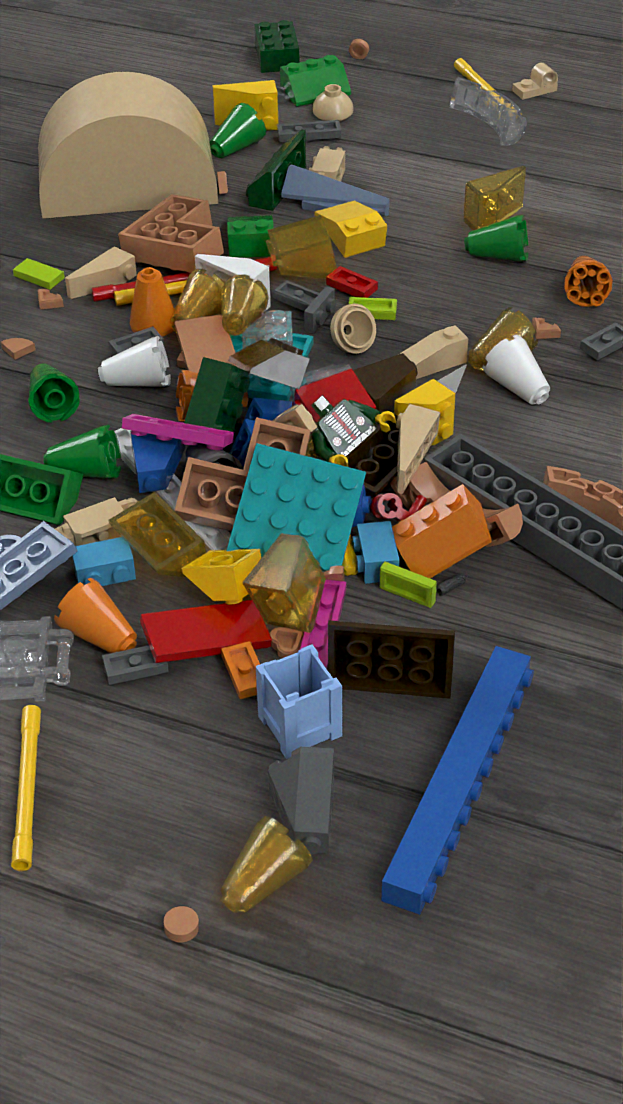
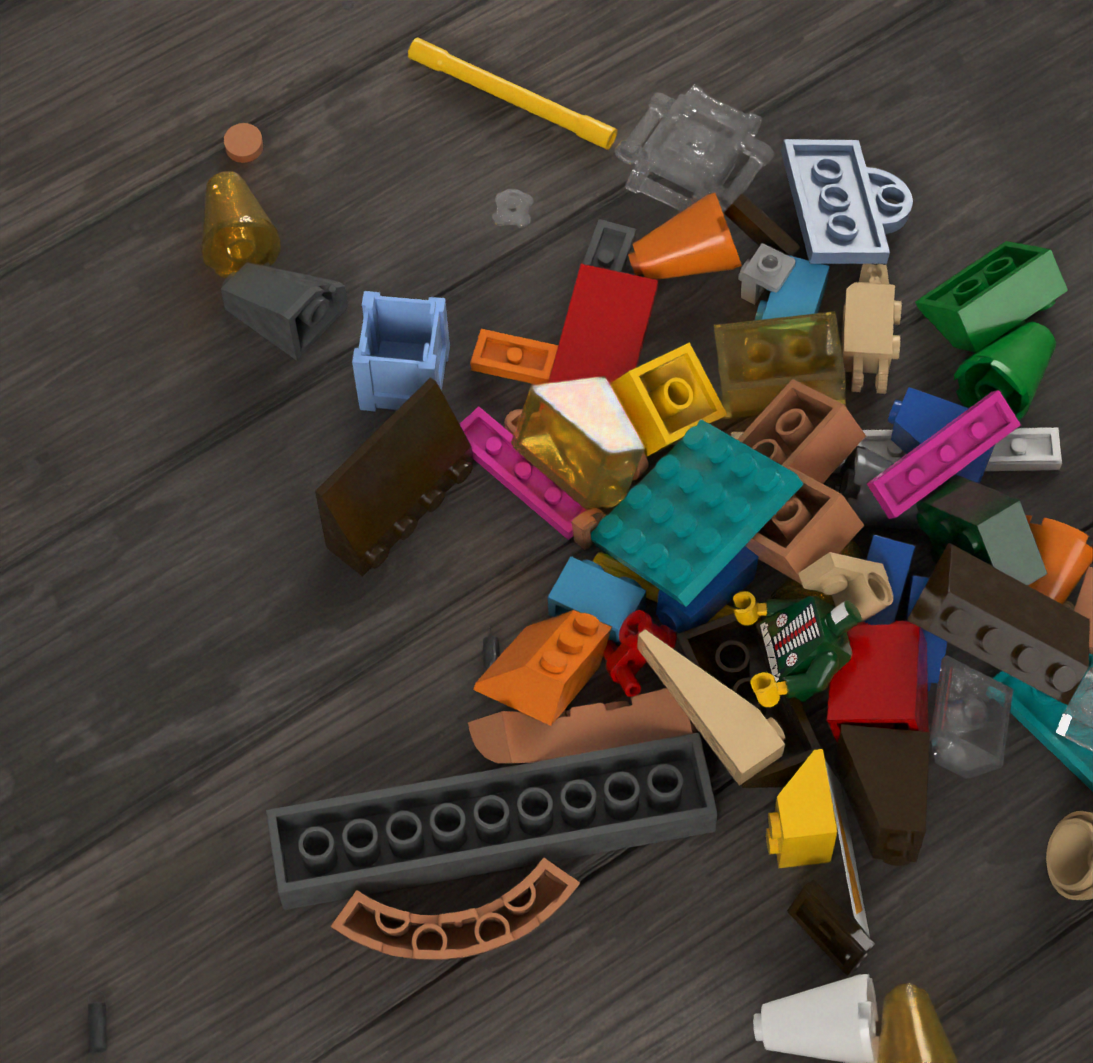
camera: 125 degrees right, 20 degrees up
lime tile [380,562,437,608] -> none
blue brick [381,646,534,915] -> none
tan slope [398,325,468,379] -> none
none -> clear plate [492,189,533,228]
none -> dark brown tile [723,194,800,256]
none -> light grey bracket [738,243,795,305]
none -> dark brown tile [787,880,875,976]

